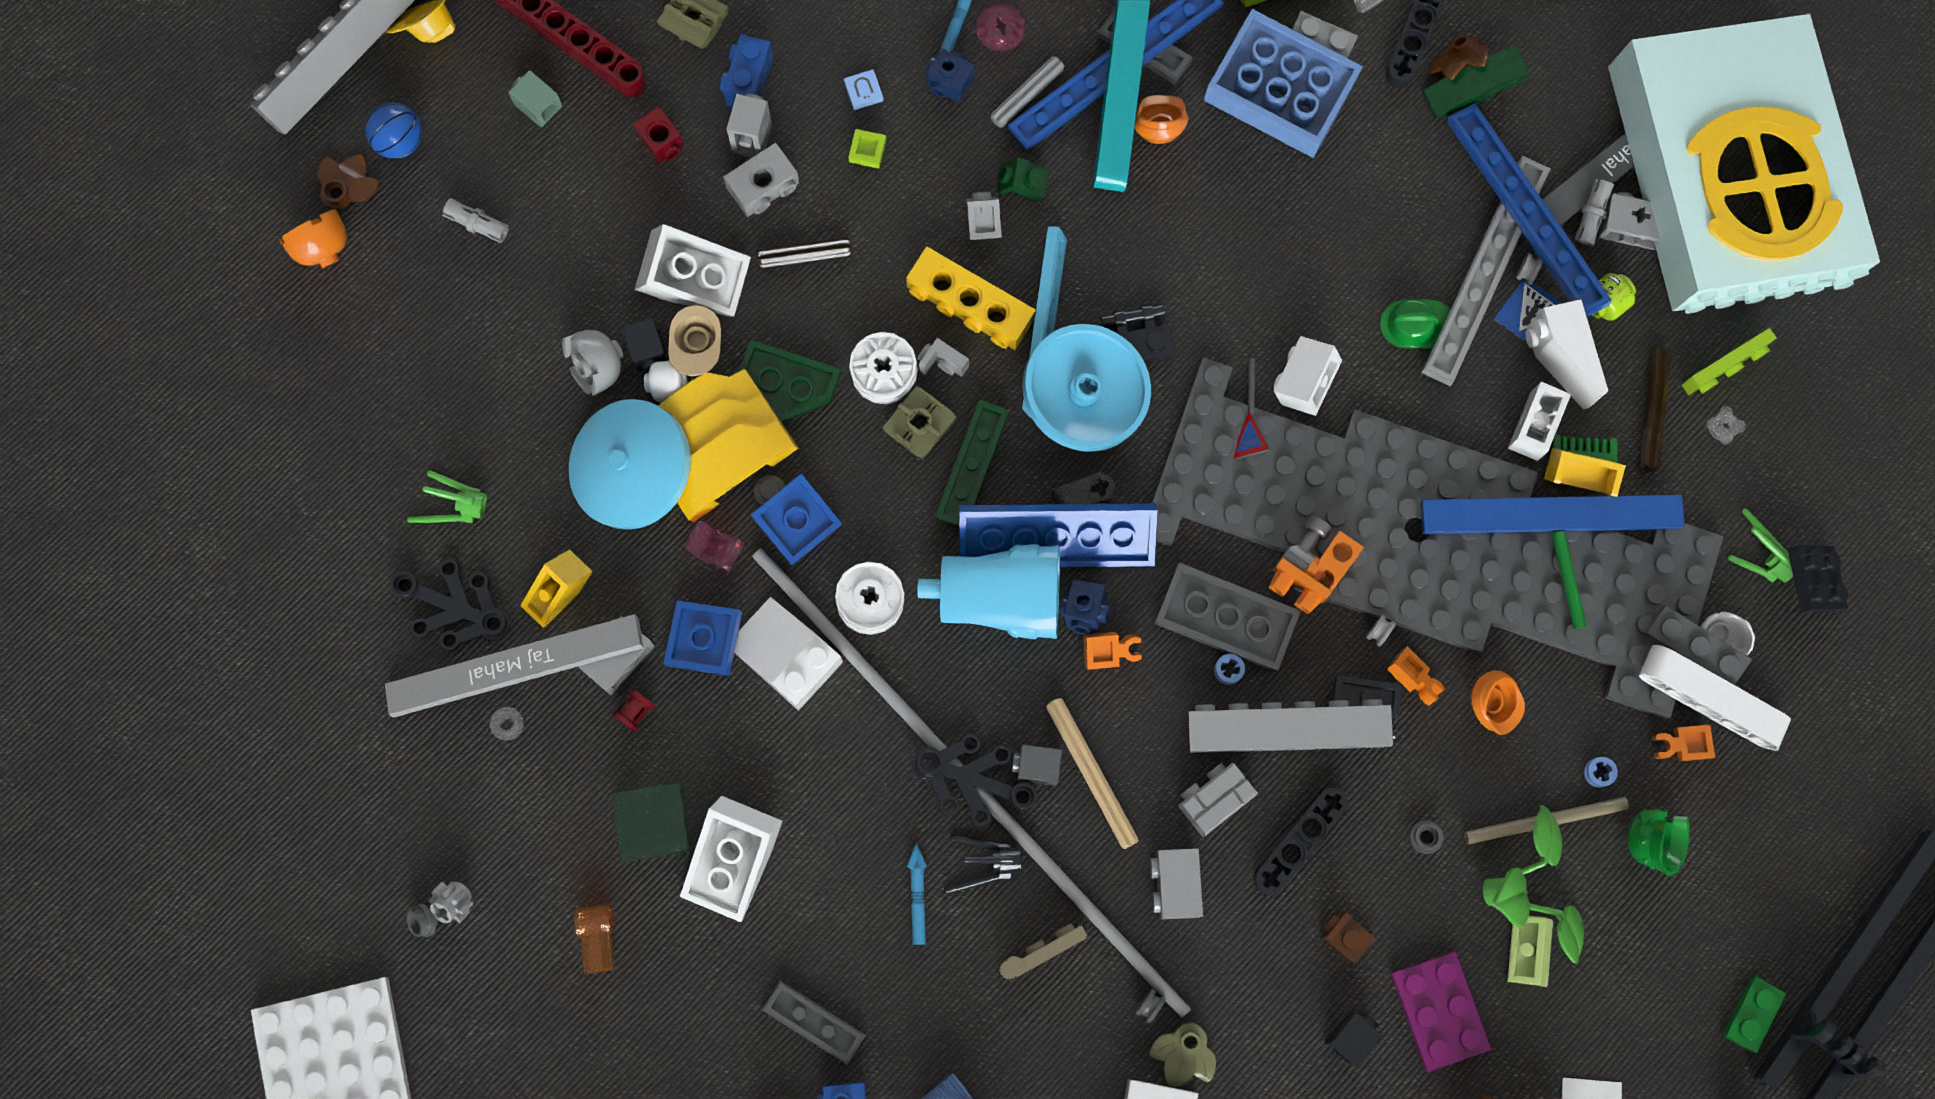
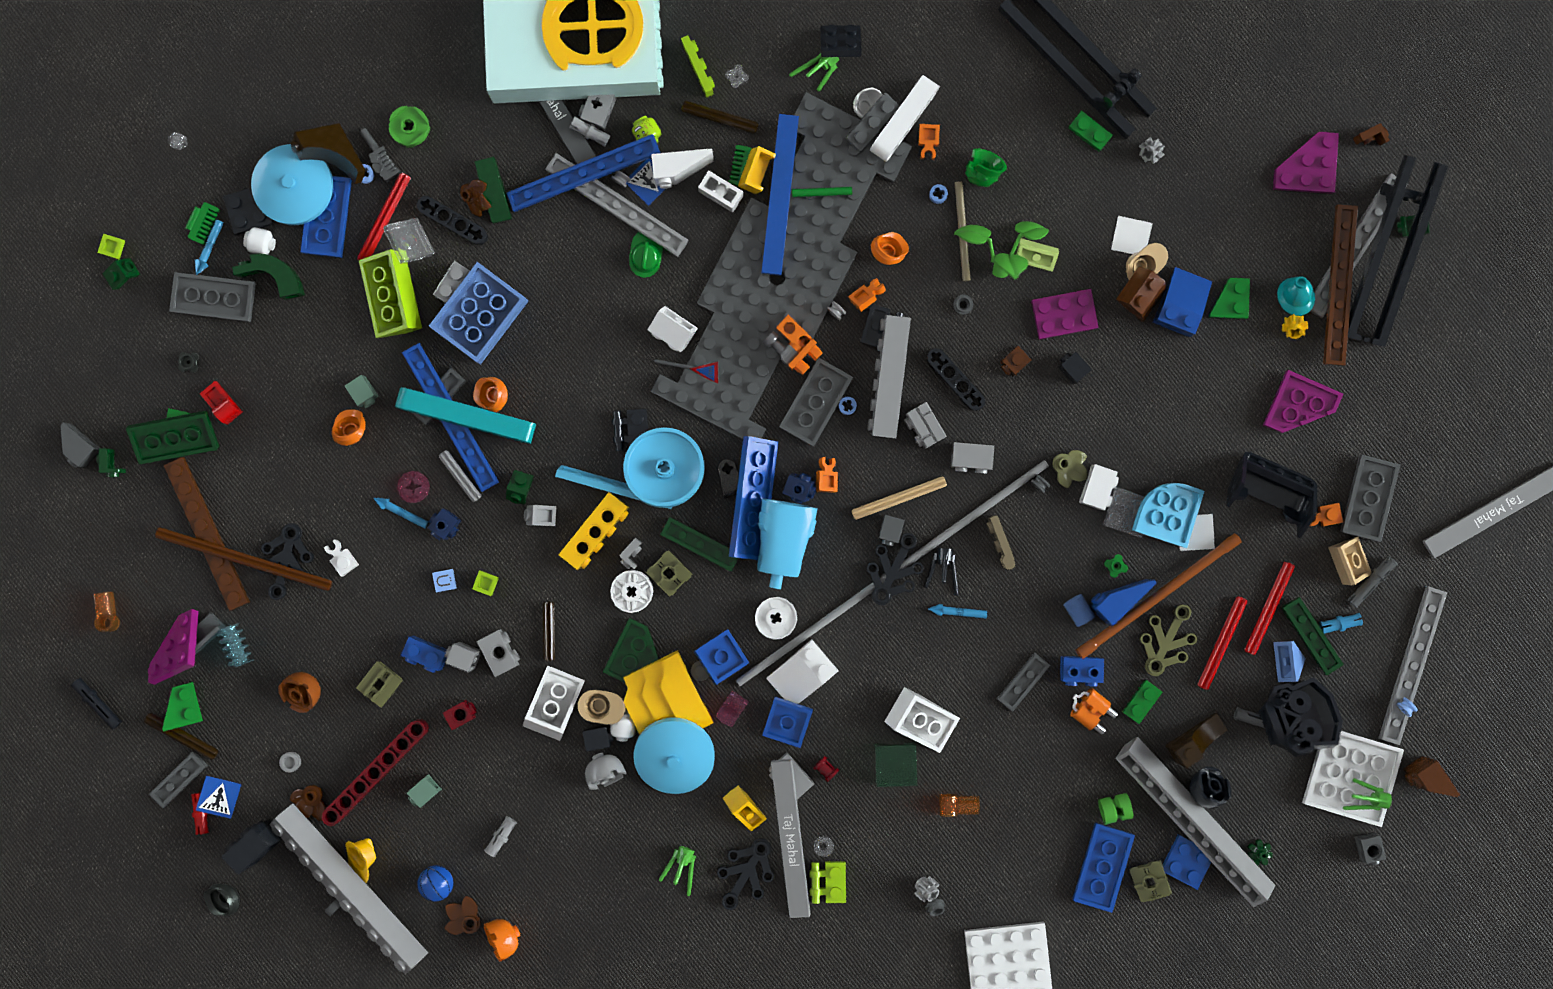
camera: 80 degrees left, 10 degrees up
none -> lime plate [809,861,846,904]

